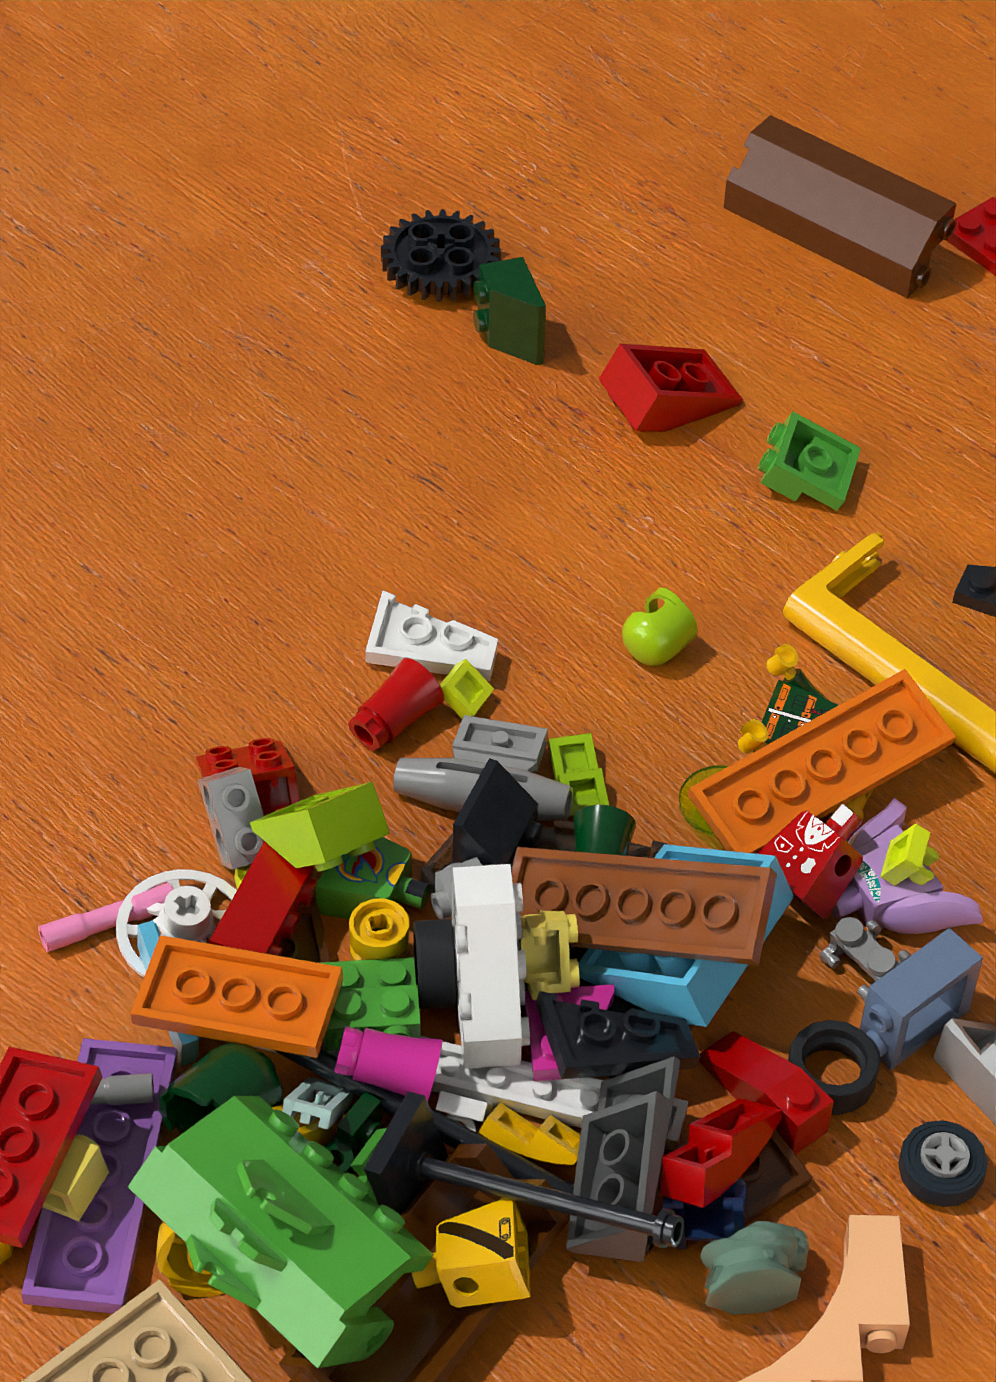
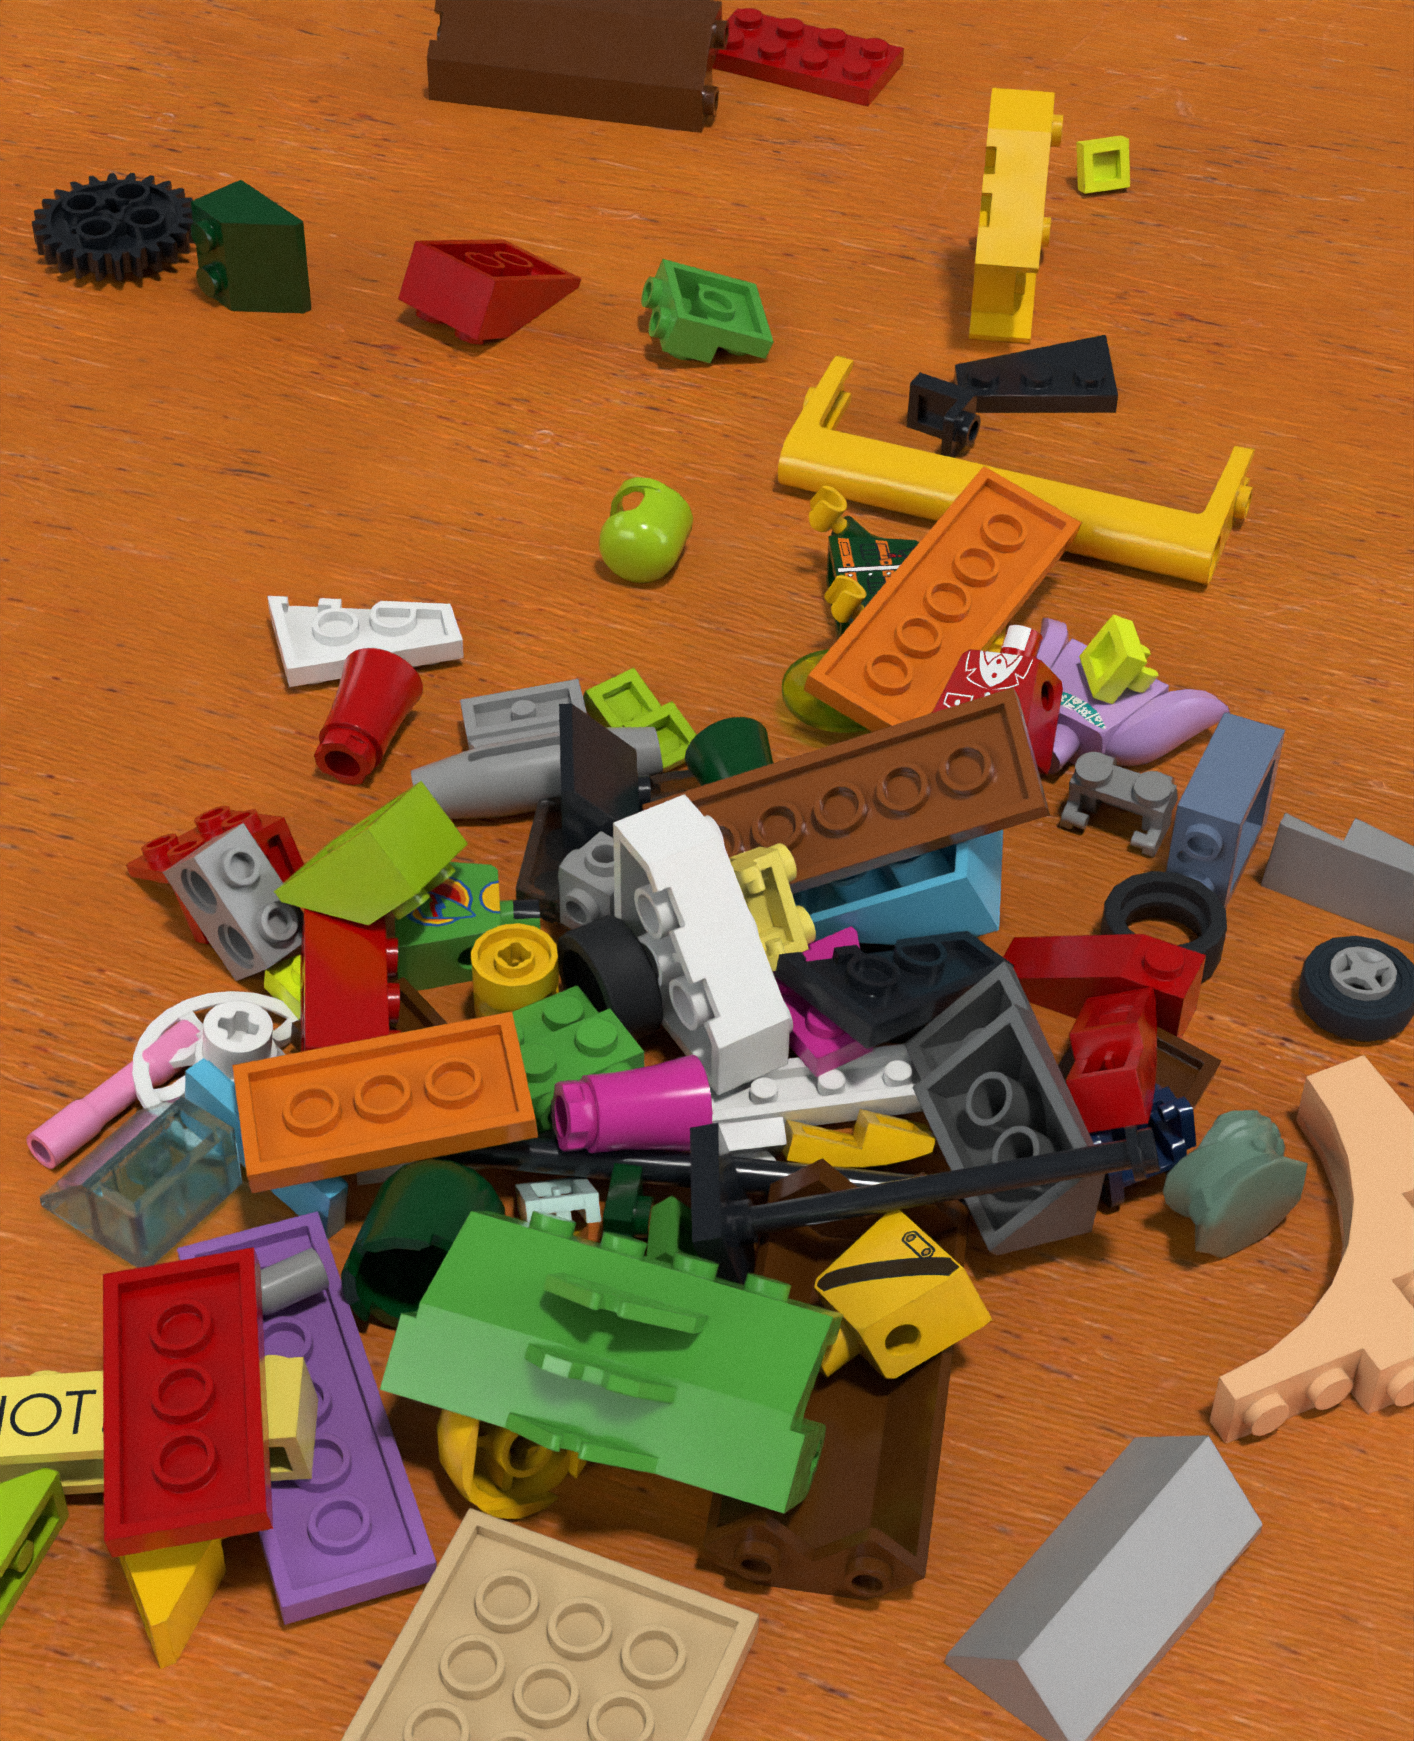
camera: 25 degrees left, 5 degrees down
neon yellow plate [440,659,494,719] -> none
none -> clear light blue slope [39,1096,242,1268]
none -> black bracket [907,373,981,458]

